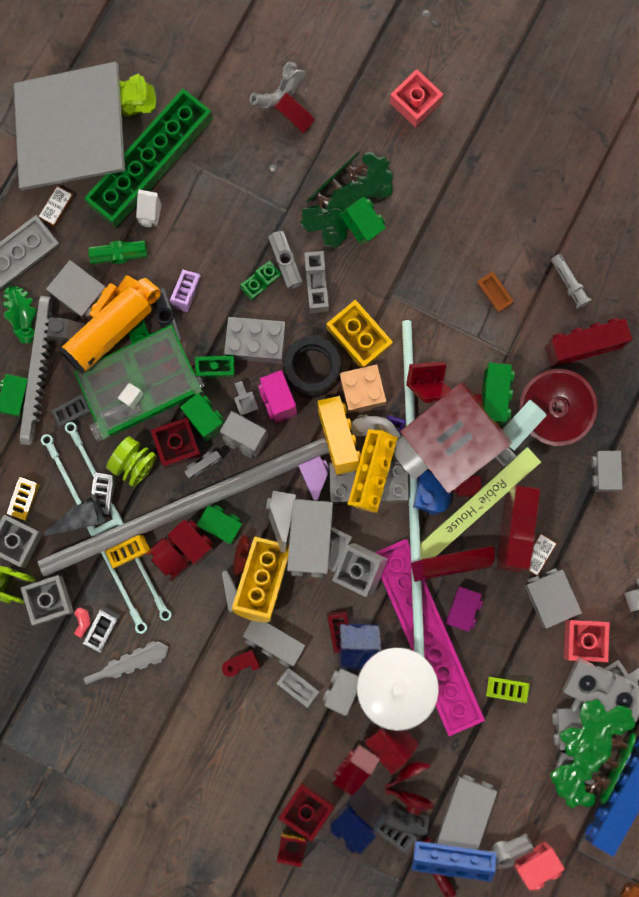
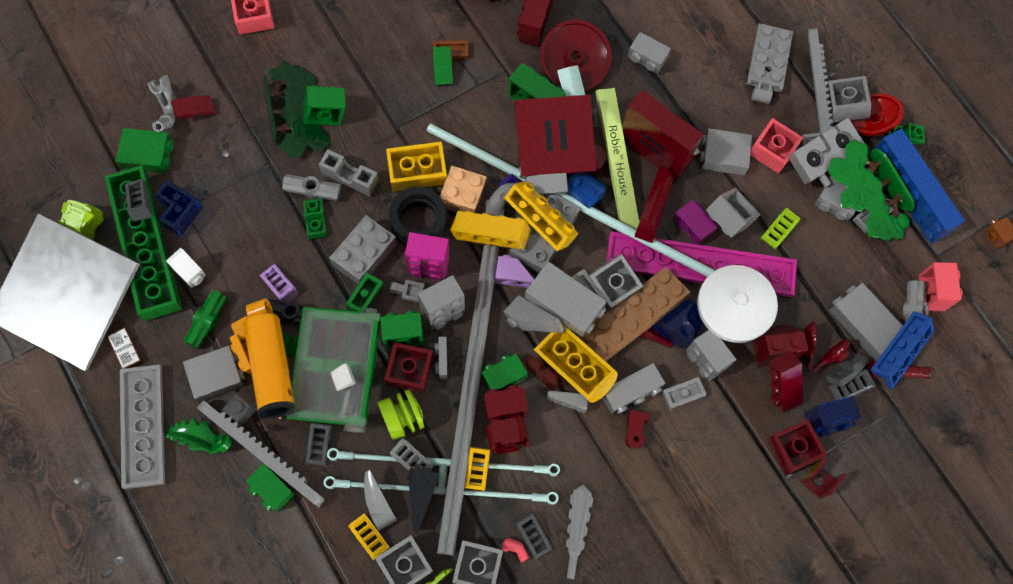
camera: 65 degrees left, 10 degrees down
dark red bracket [406,362,452,403] -> none
none -> green brick [116,128,174,174]
none -> dark grey slope [125,179,152,221]
none -> clear blue brick [155,180,203,237]
none -> light grey piece [364,469,397,531]
none -> green slope [433,46,453,85]
none -> medium nougat plate [576,267,691,362]
none -> light grey piece [706,188,761,238]

